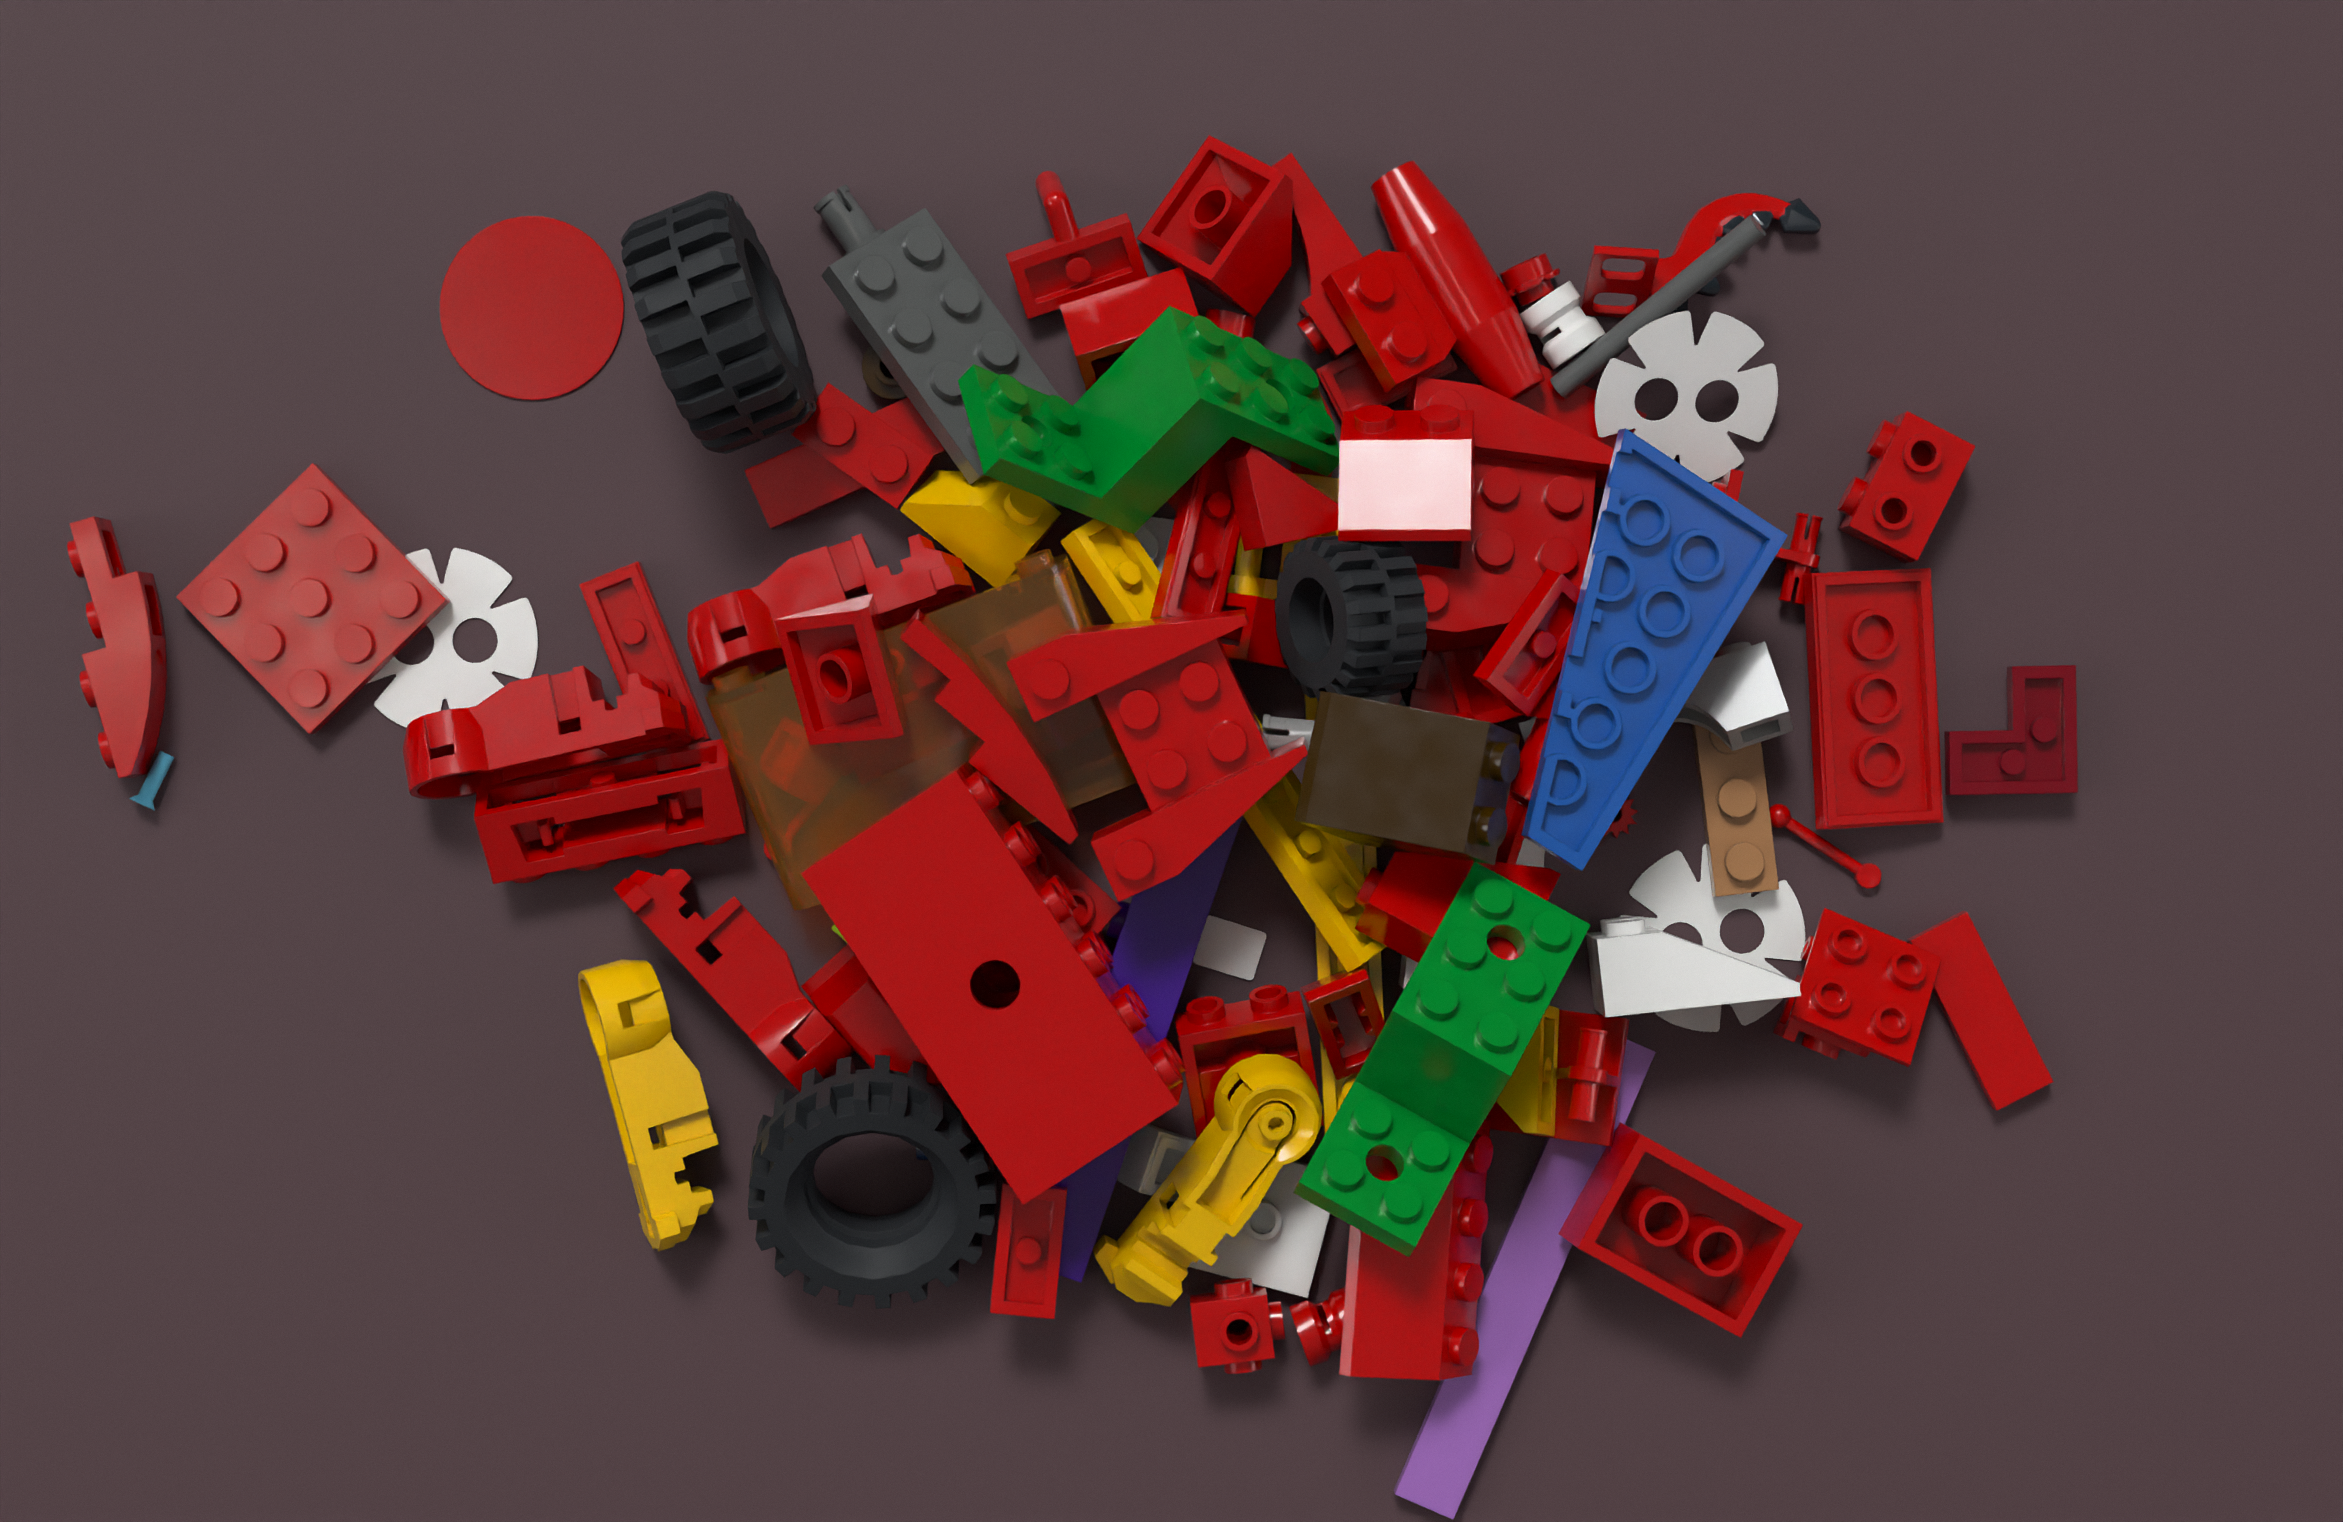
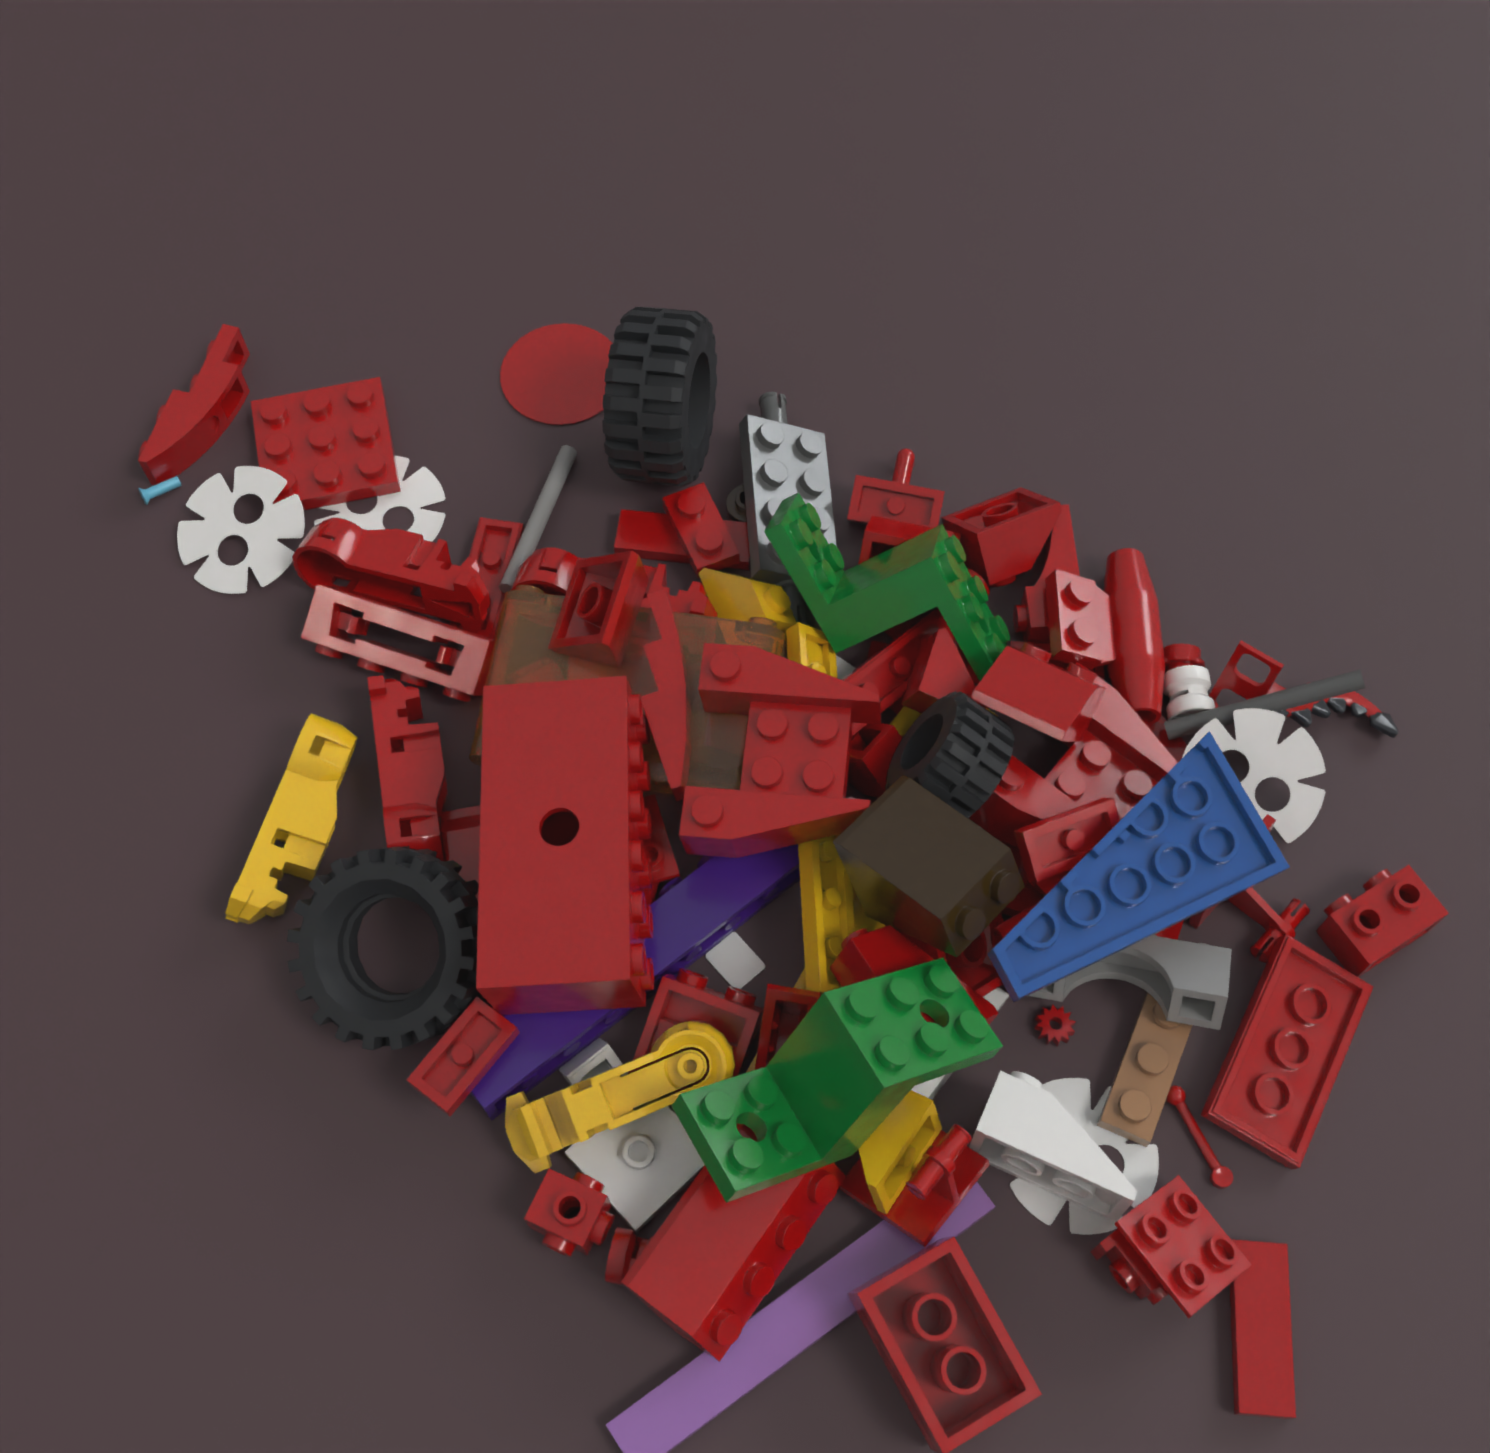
camera: 30 degrees right, 25 degrees down
dark red plate [1944,665,2078,795] -> none
none -> white piece [177,466,305,594]
none -> light grey bar [499,445,577,595]

